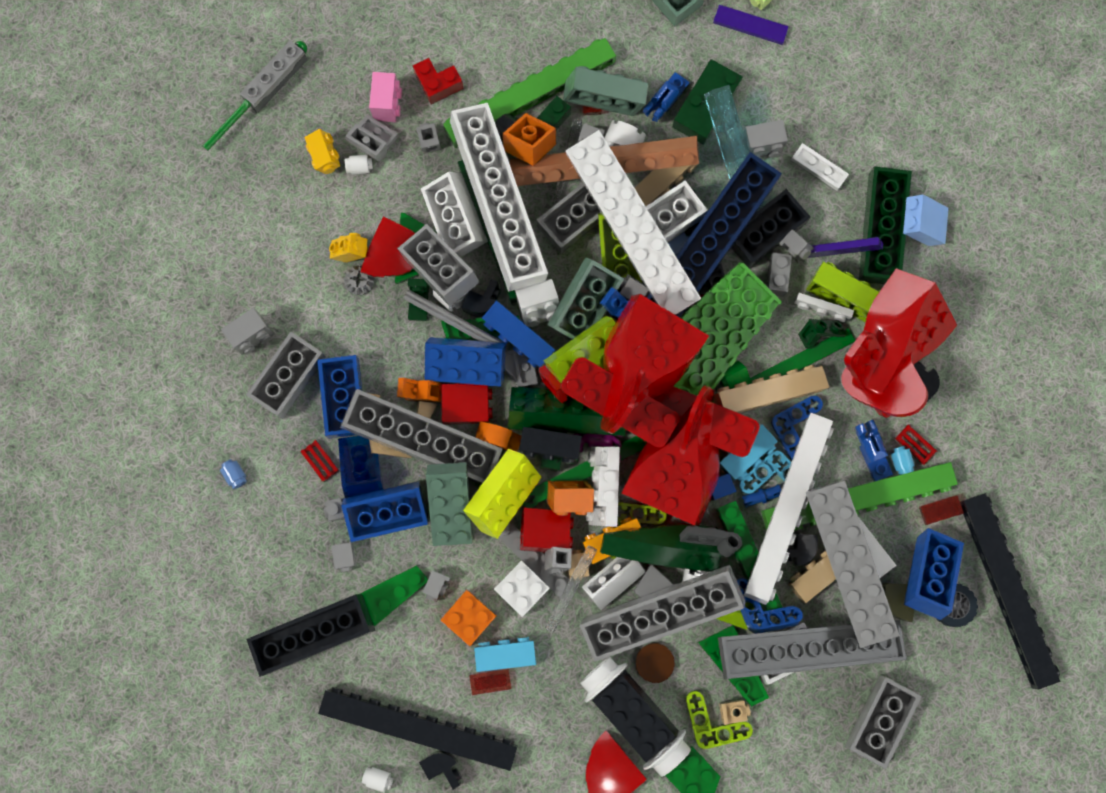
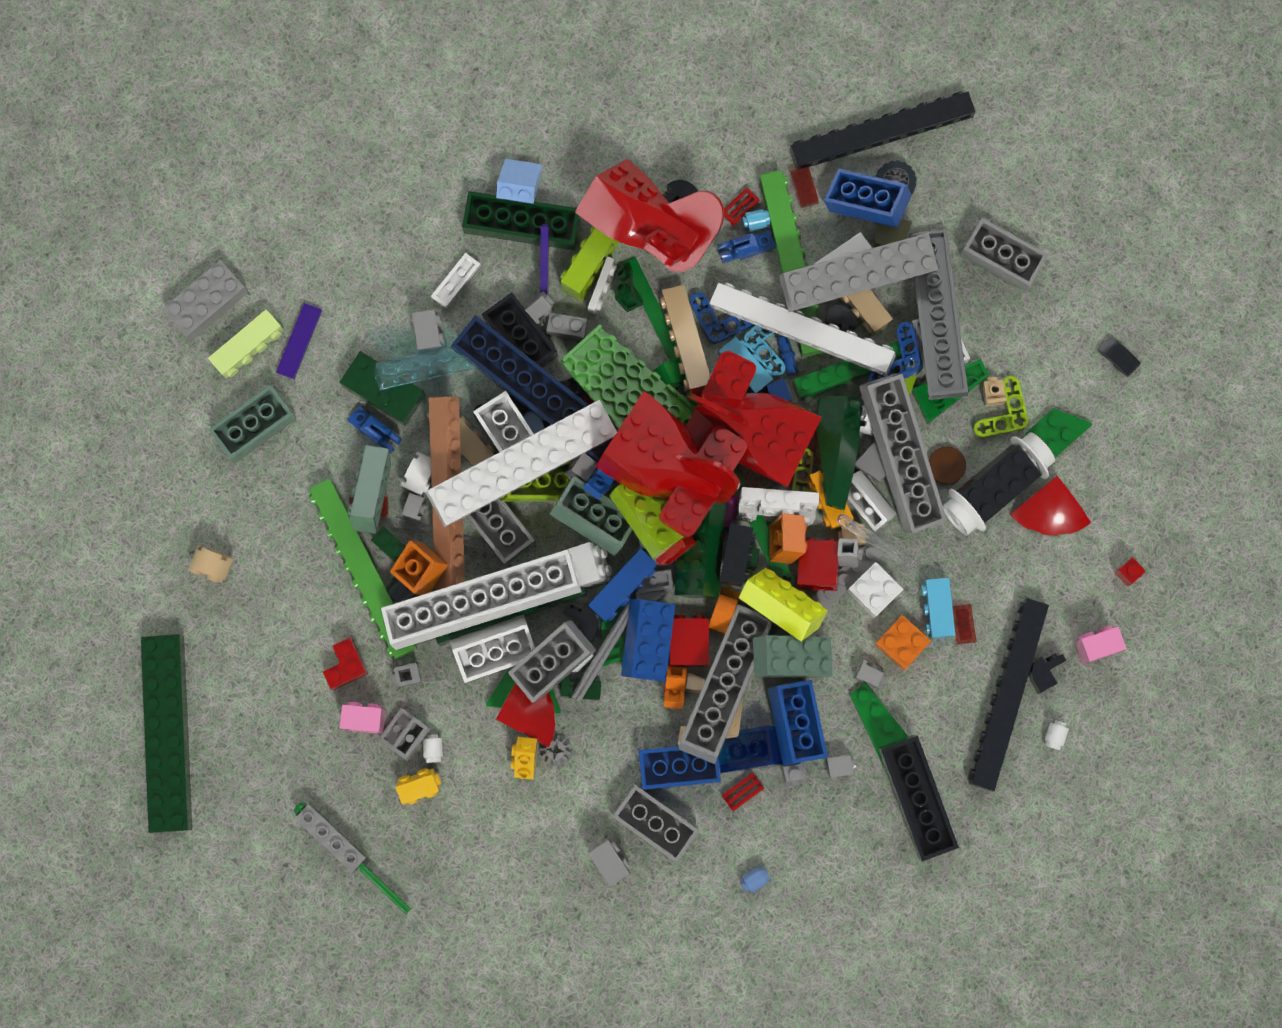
camera: 85 degrees left, 0 degrees up
dark grey plate [680,525,742,557] -> none

